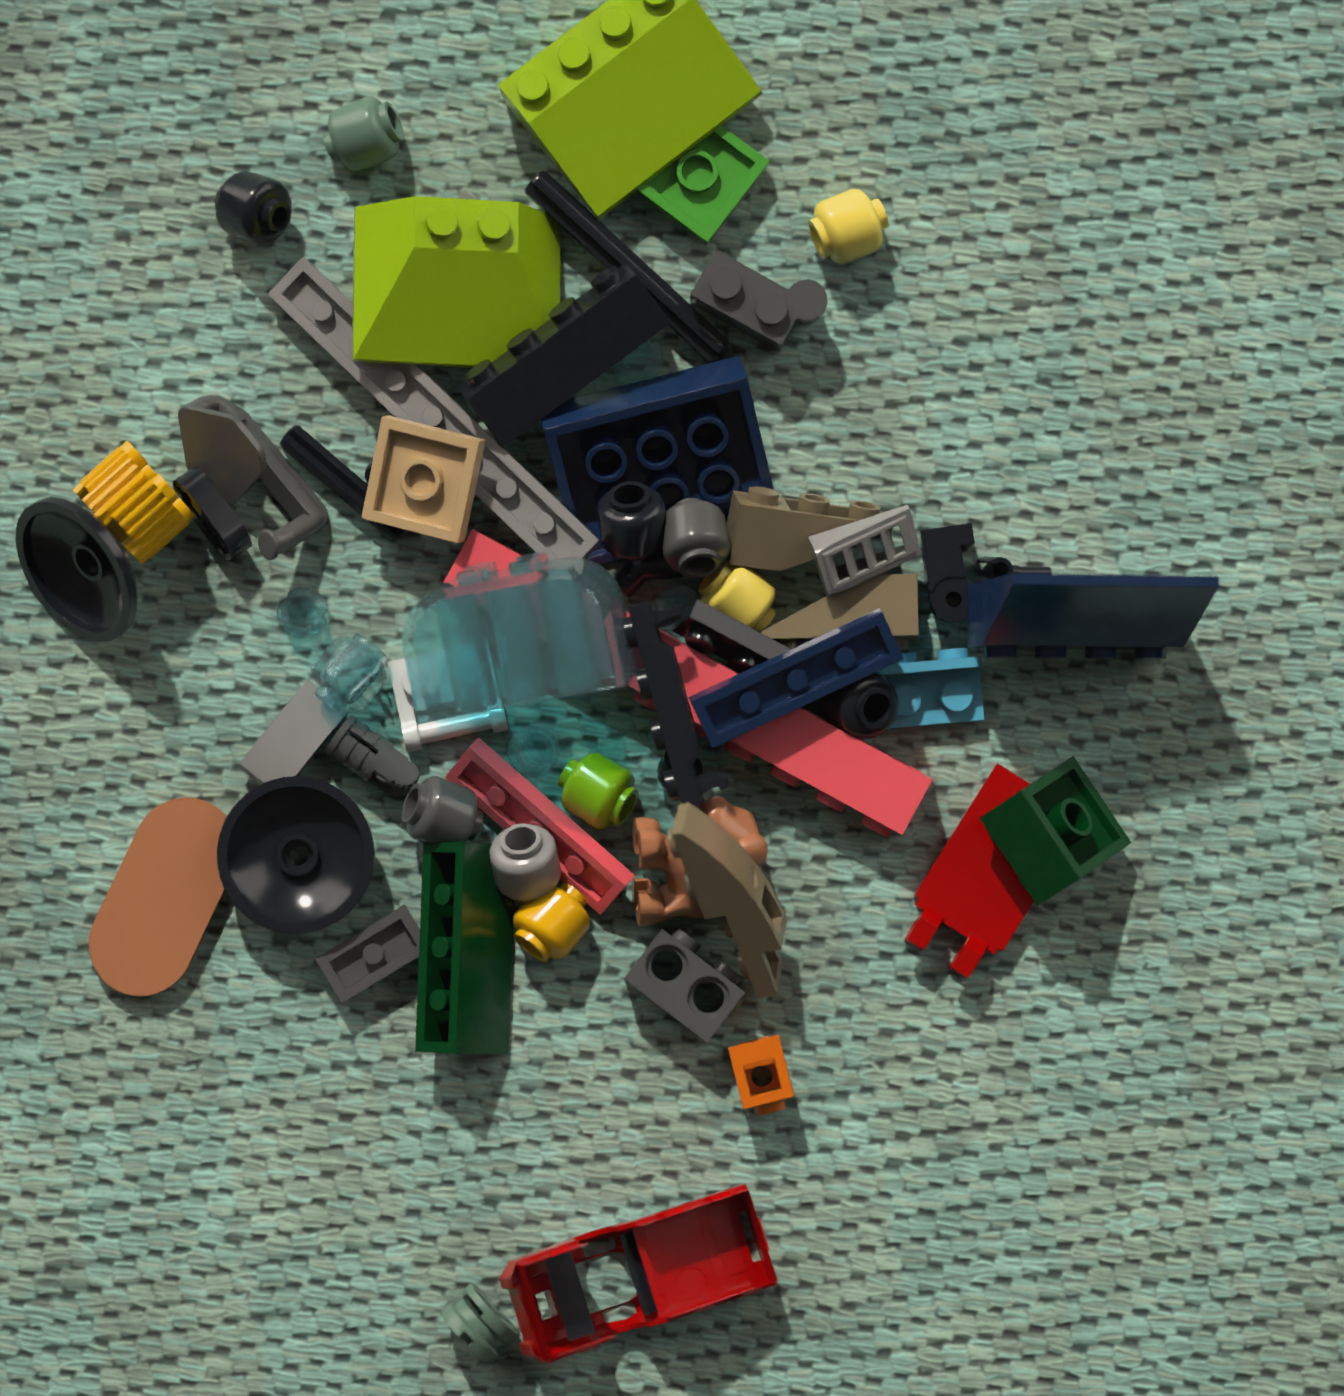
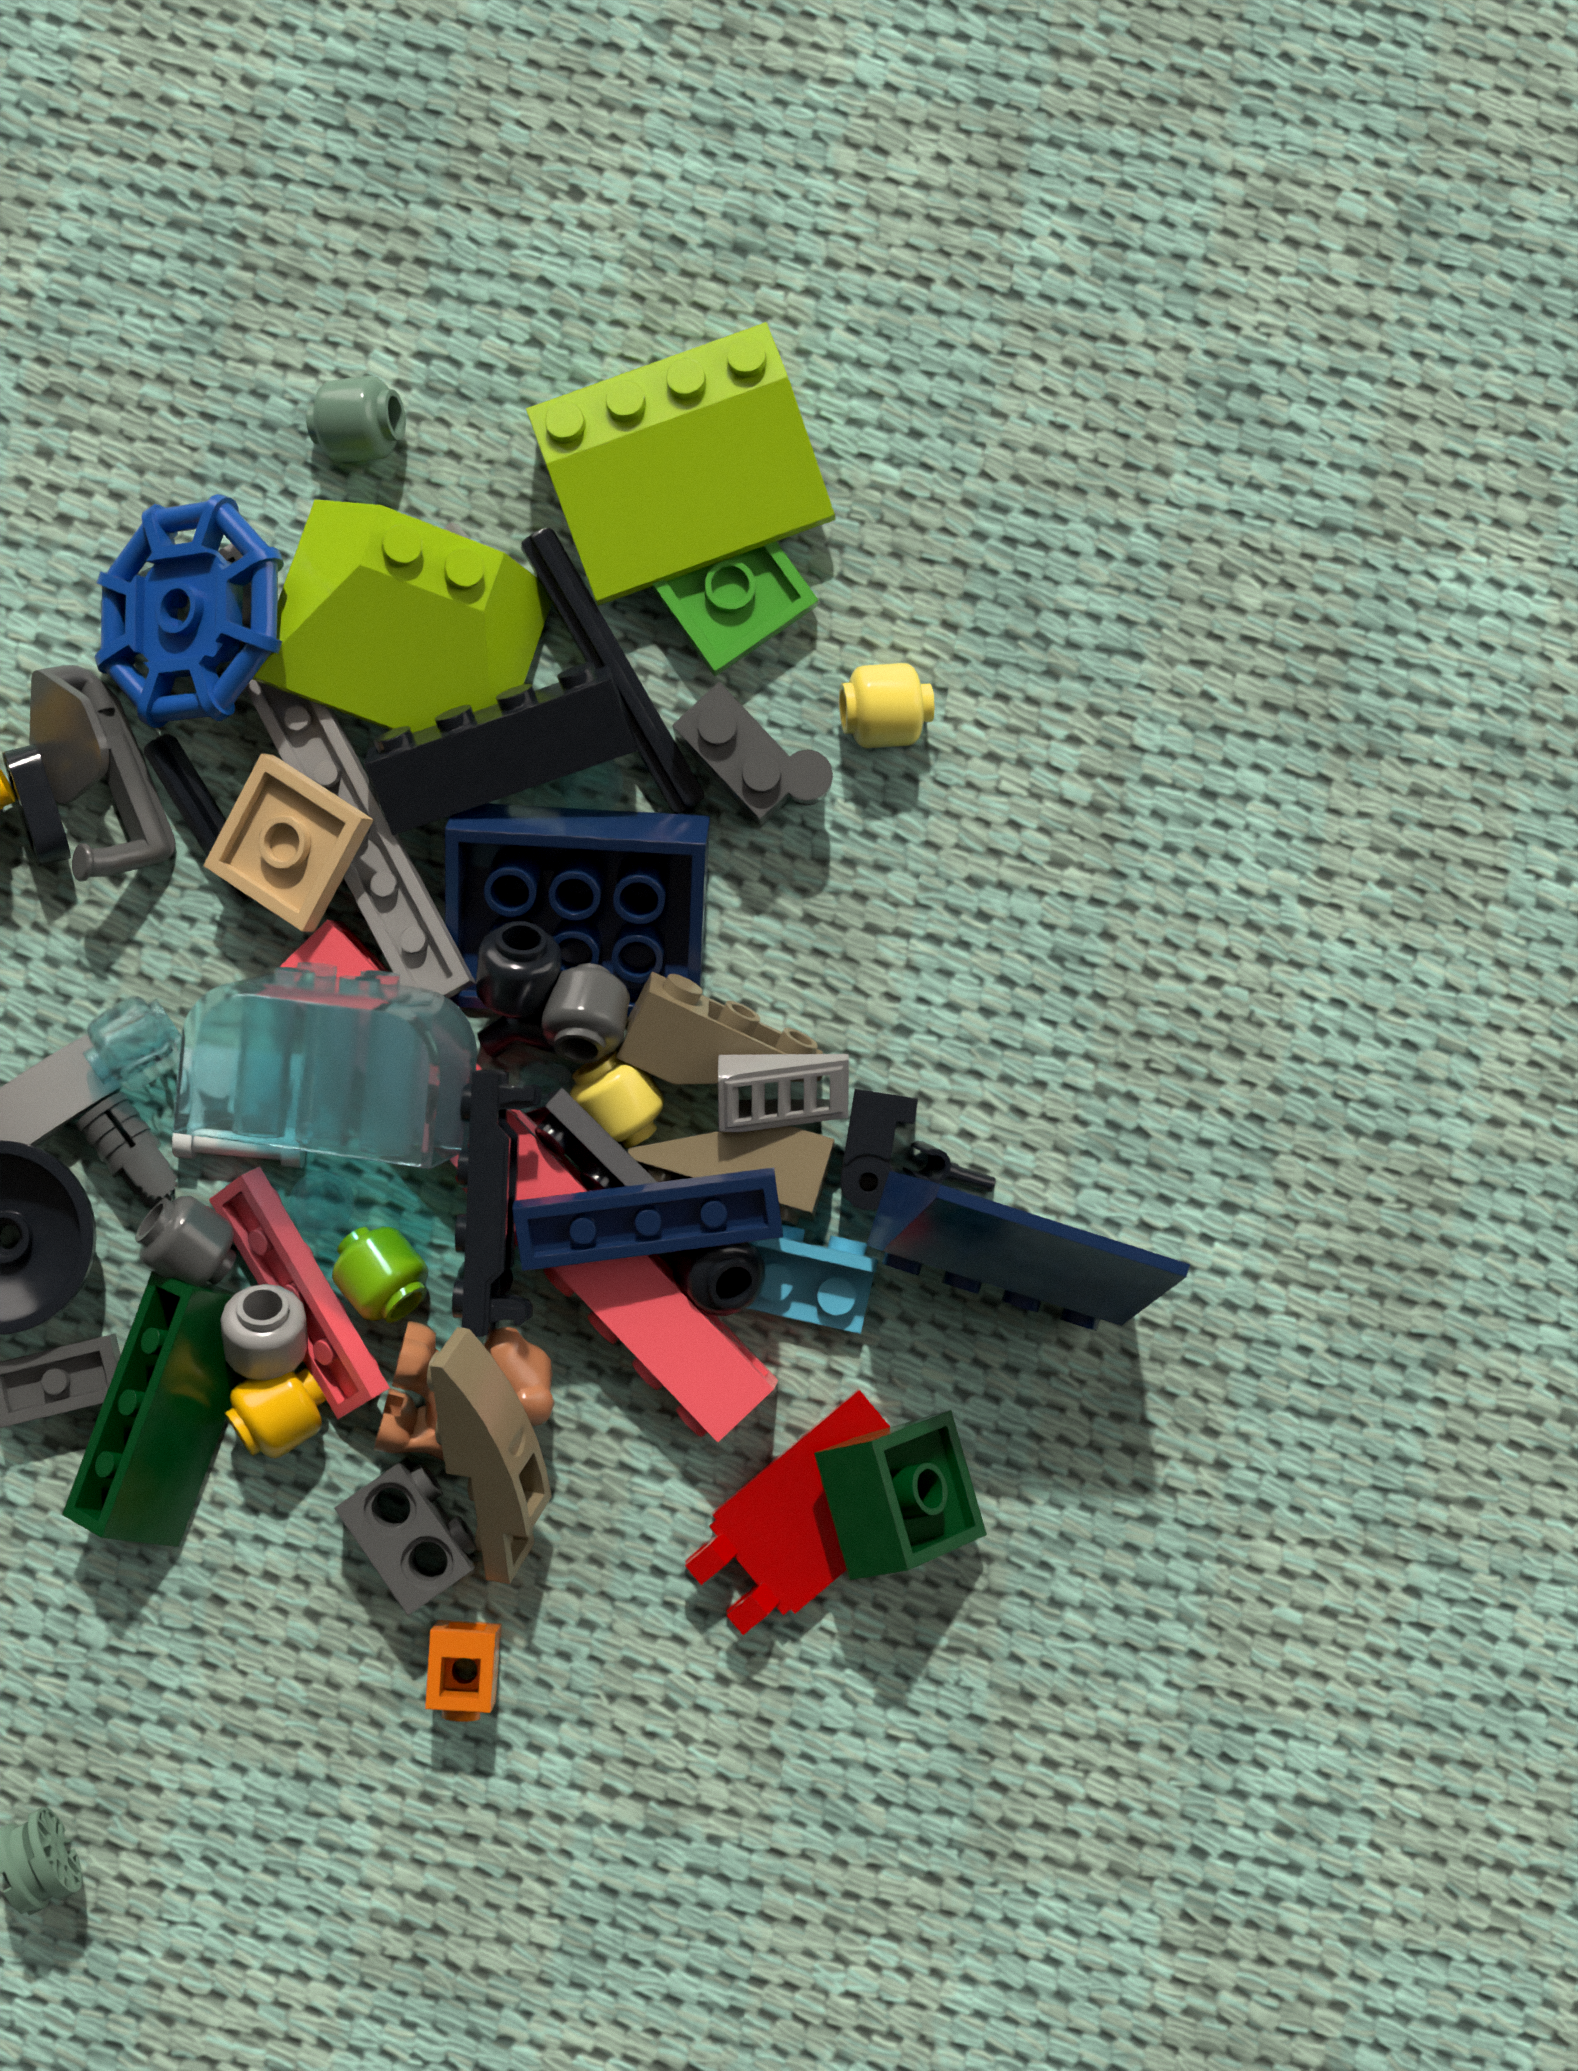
camera: 15 degrees right, 0 degrees up
black head [215,171,292,245] -> none
clear light blue plate [277,587,328,639] -> none
red piece [499,1184,777,1364] -> none
none -> blue plate [94,494,284,728]

